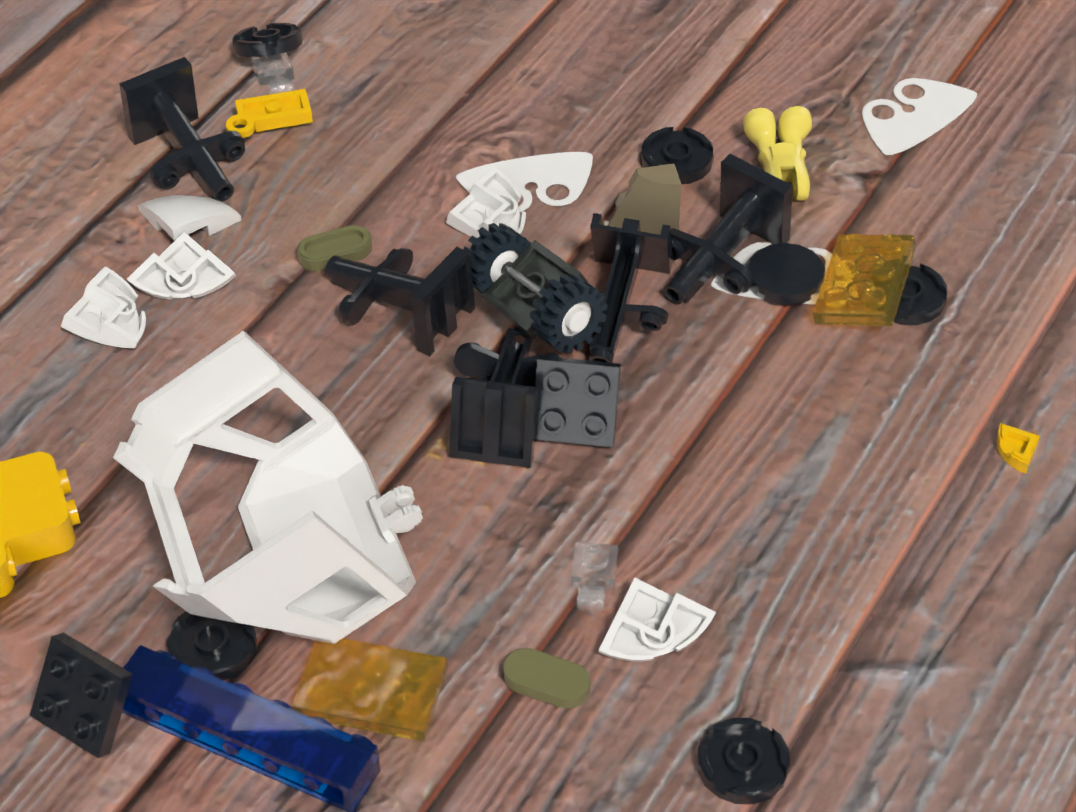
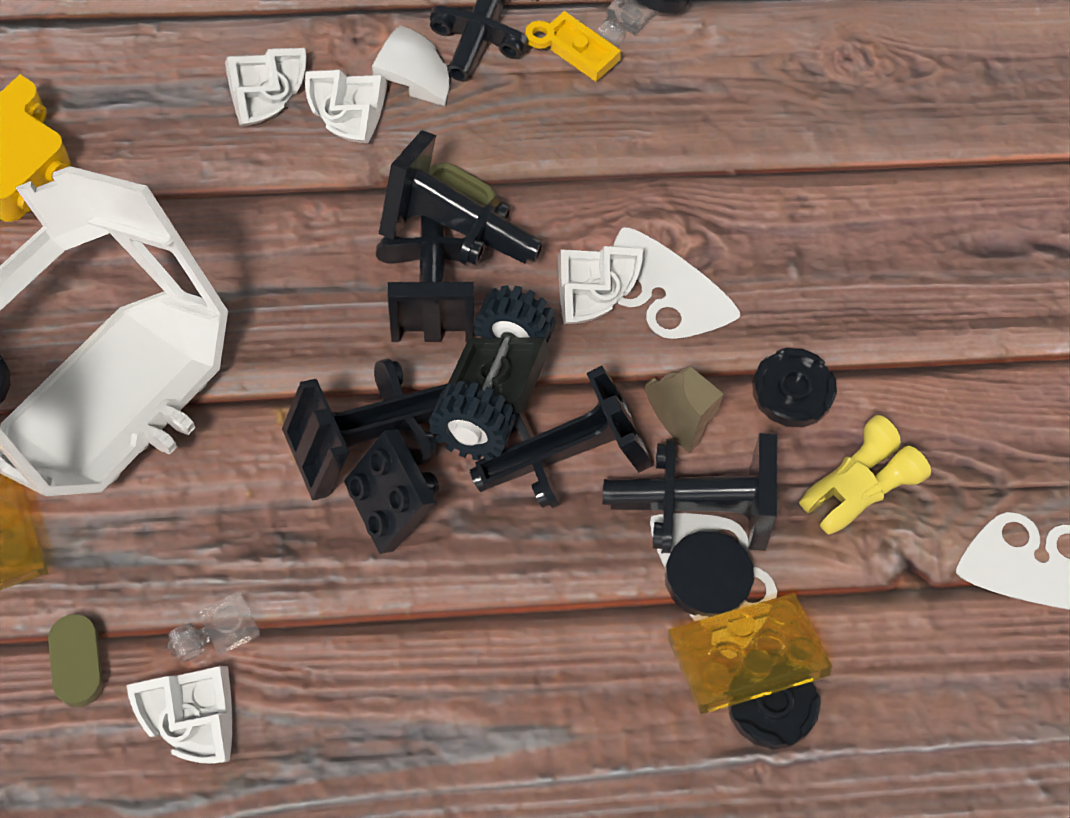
camera: 50 degrees right, 15 degrees up
none -> black piece [378,130,544,266]

